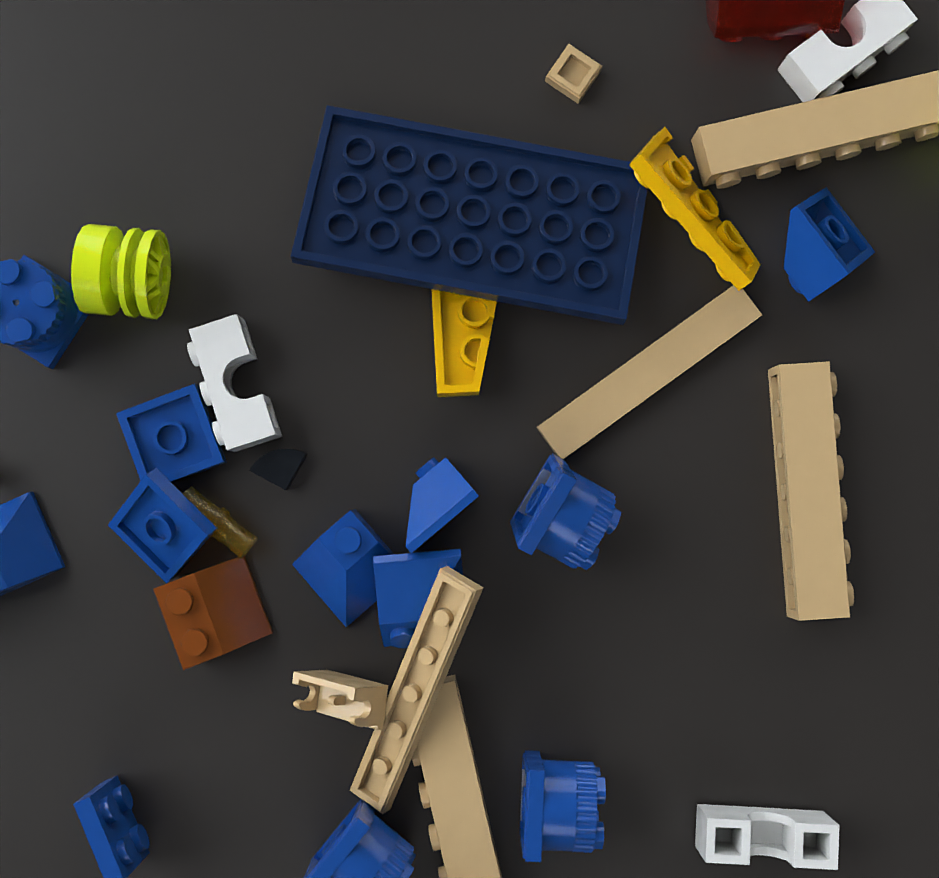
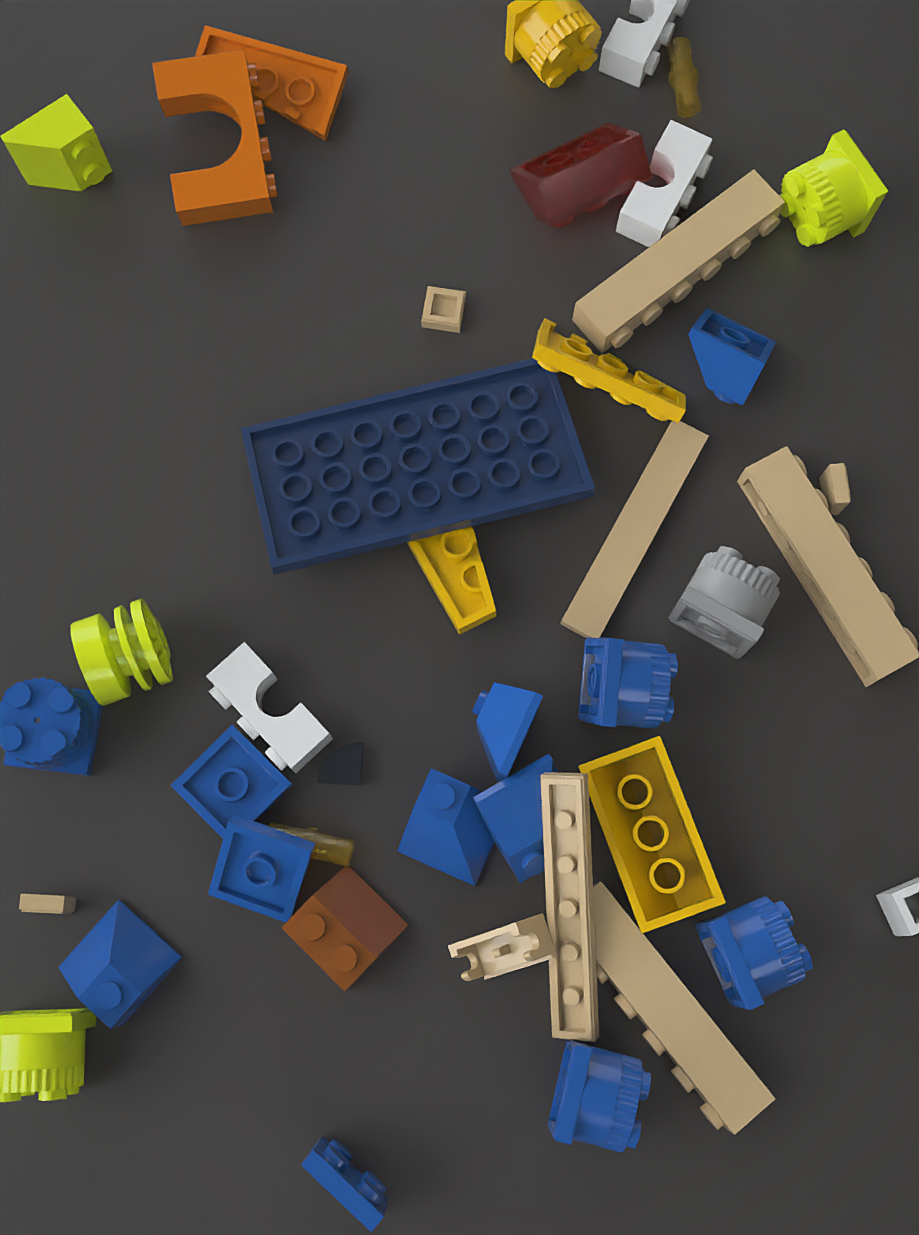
camera: 25 degrees left, 10 degrees down
none -> yellow slope [579,736,726,933]
none -> light grey piece [668,546,780,659]
none -> tan tile [819,463,851,515]

